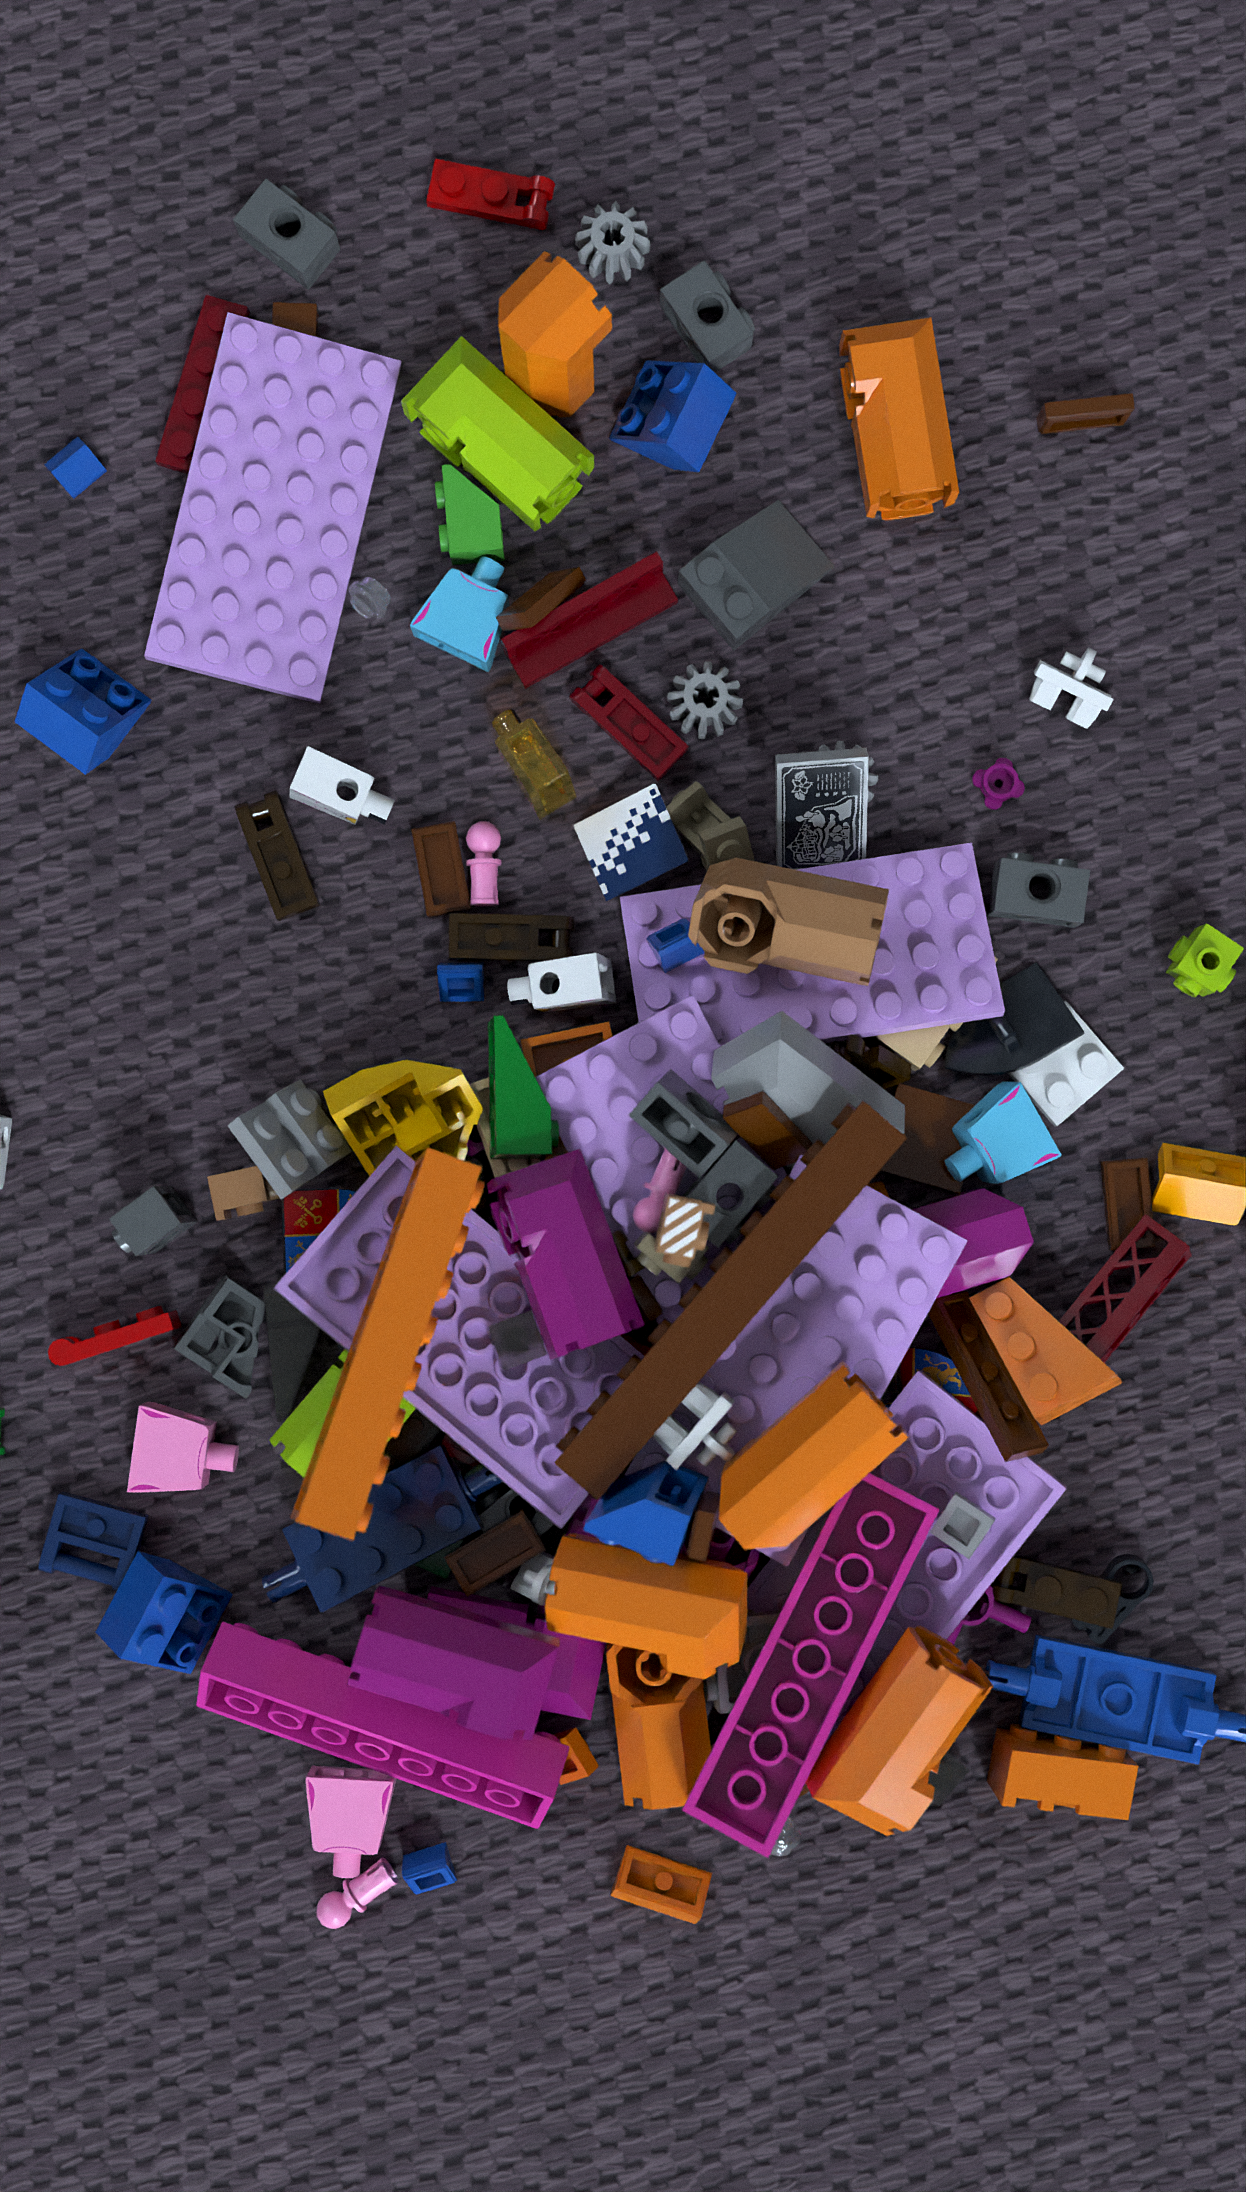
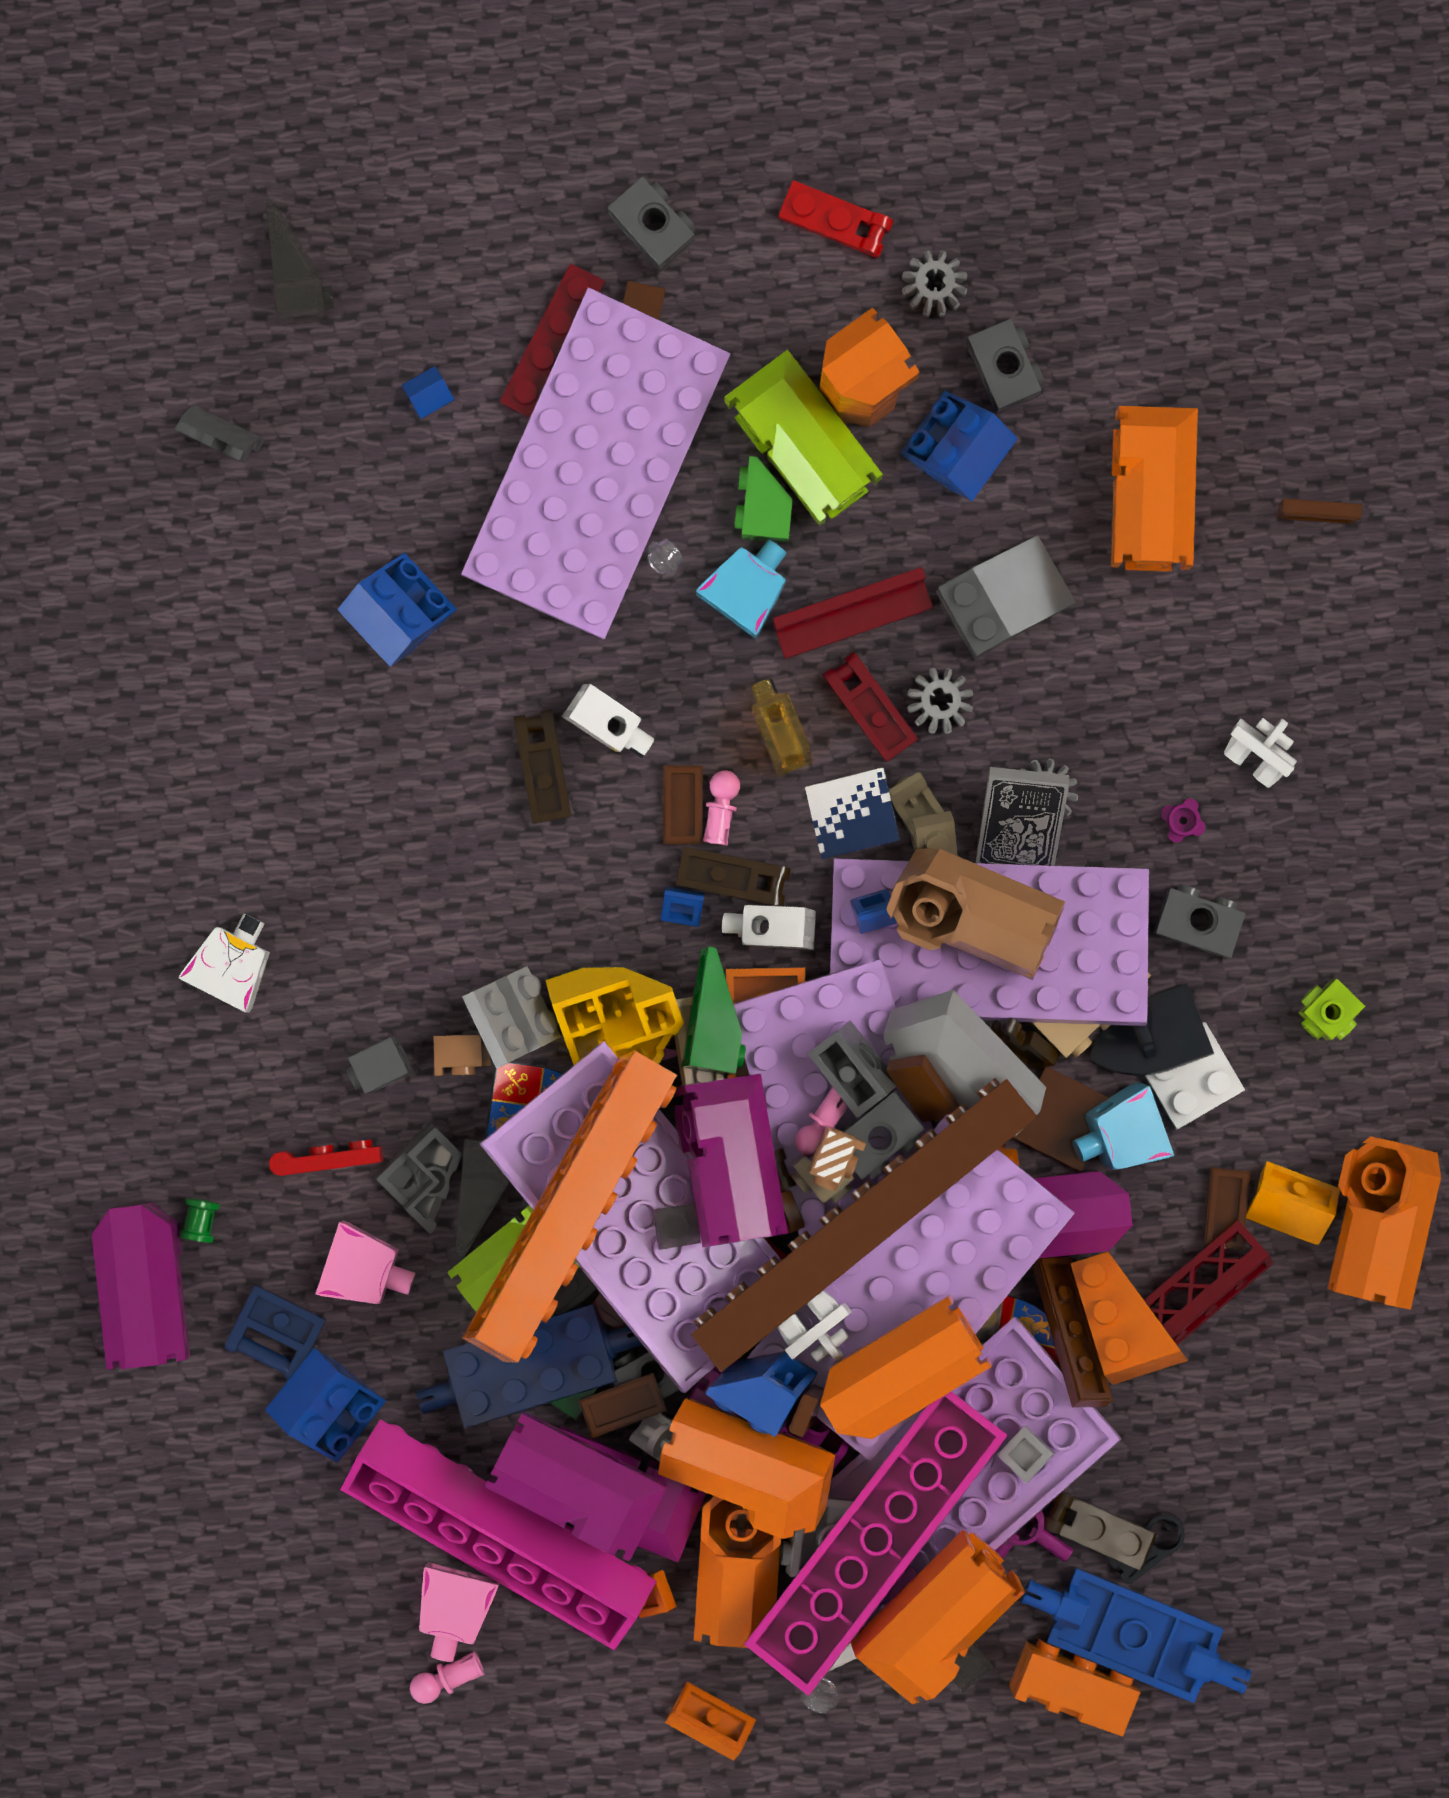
camera: 15 degrees right, 0 degrees up
blue slope [402,1842,457,1895] -> none
reddish brown tile [496,567,586,631] -> none

